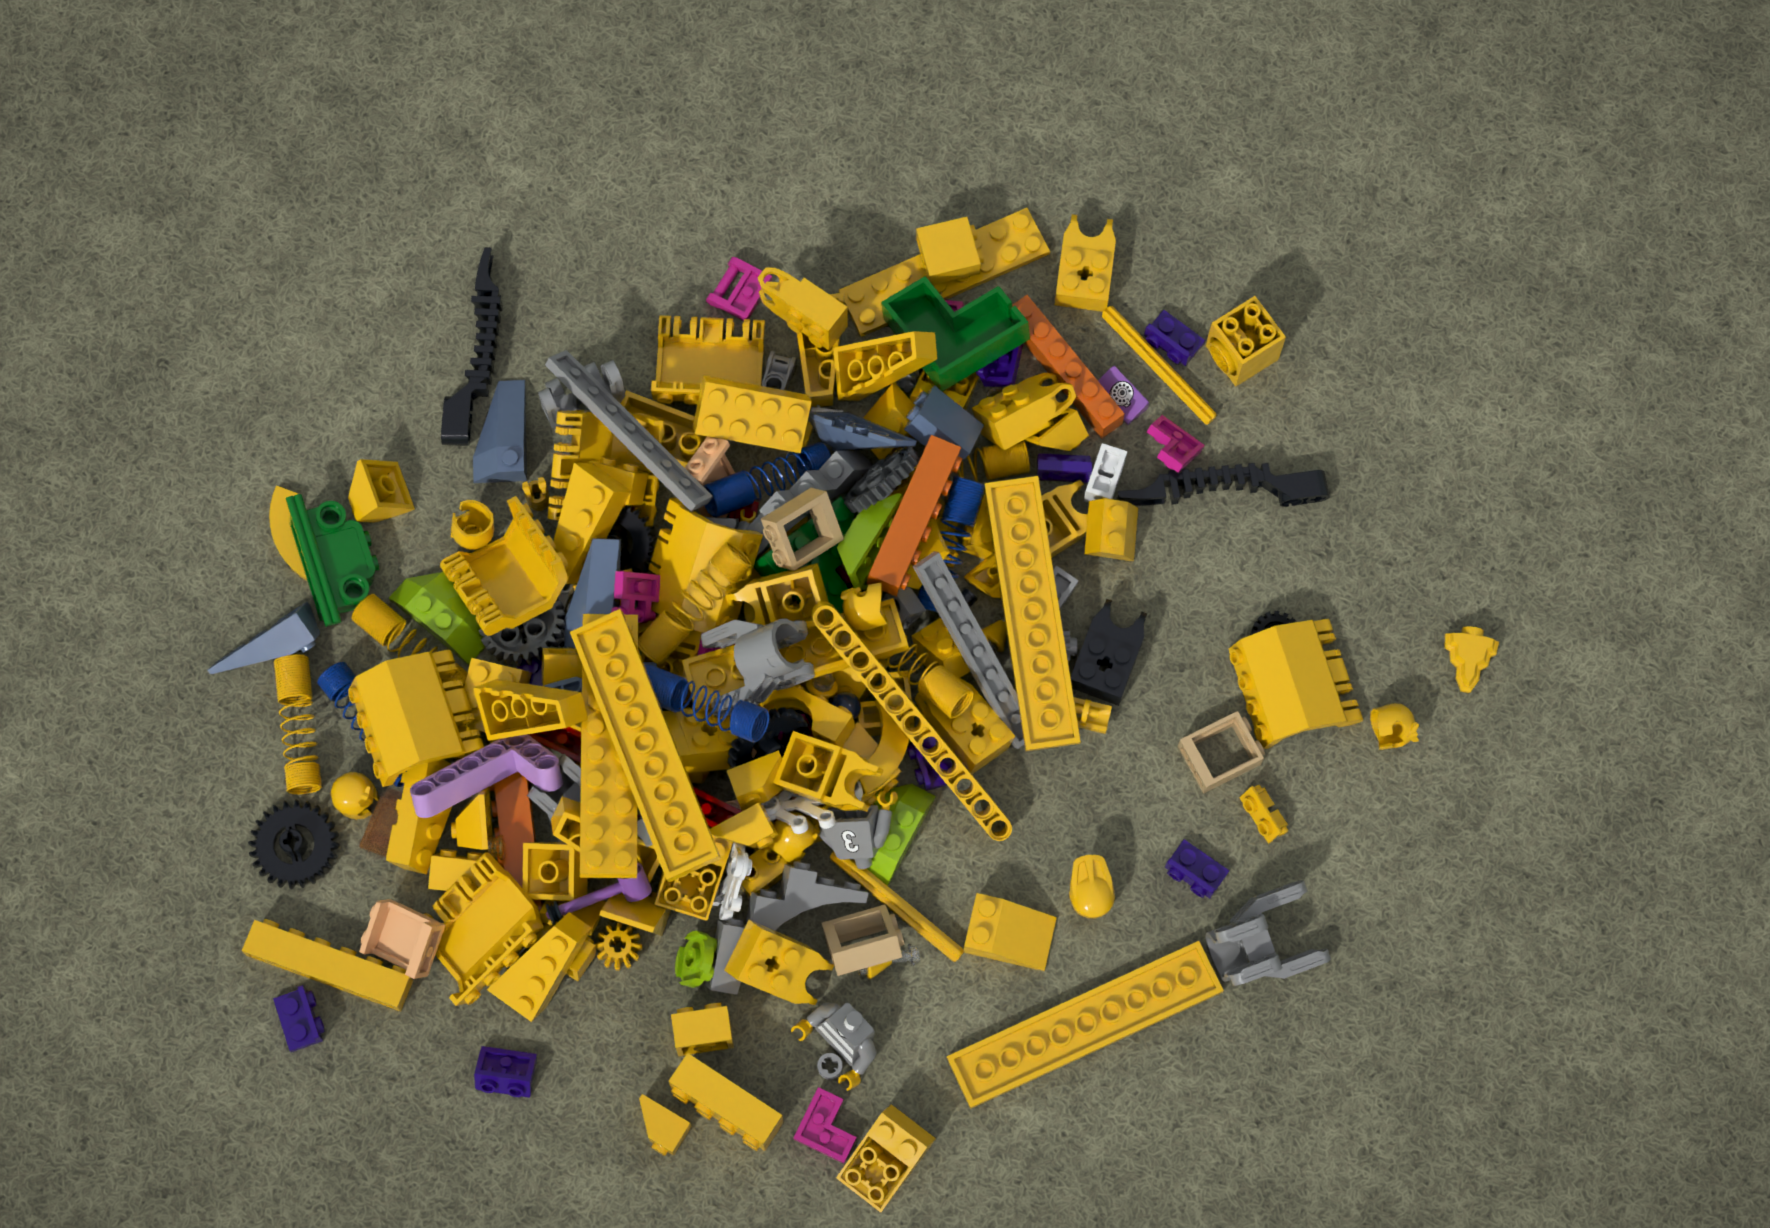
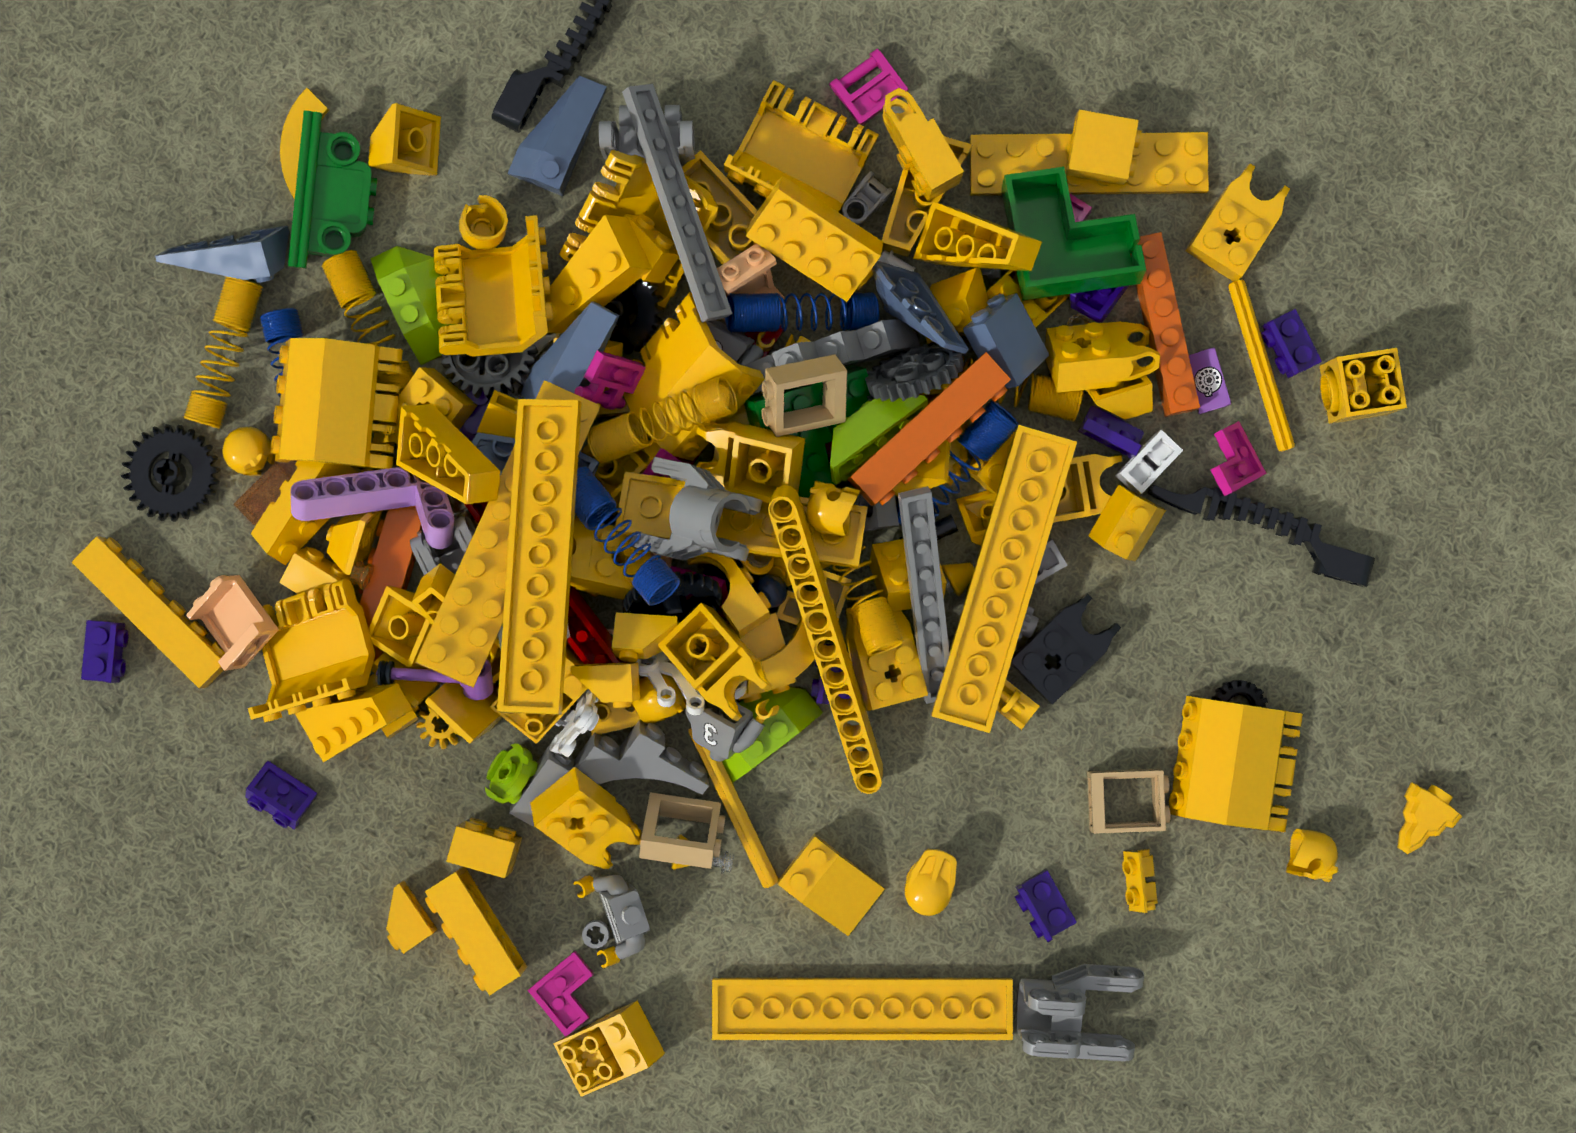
camera: 25 degrees right, 15 degrees up
yellow hinge [522,477,550,511] -> none

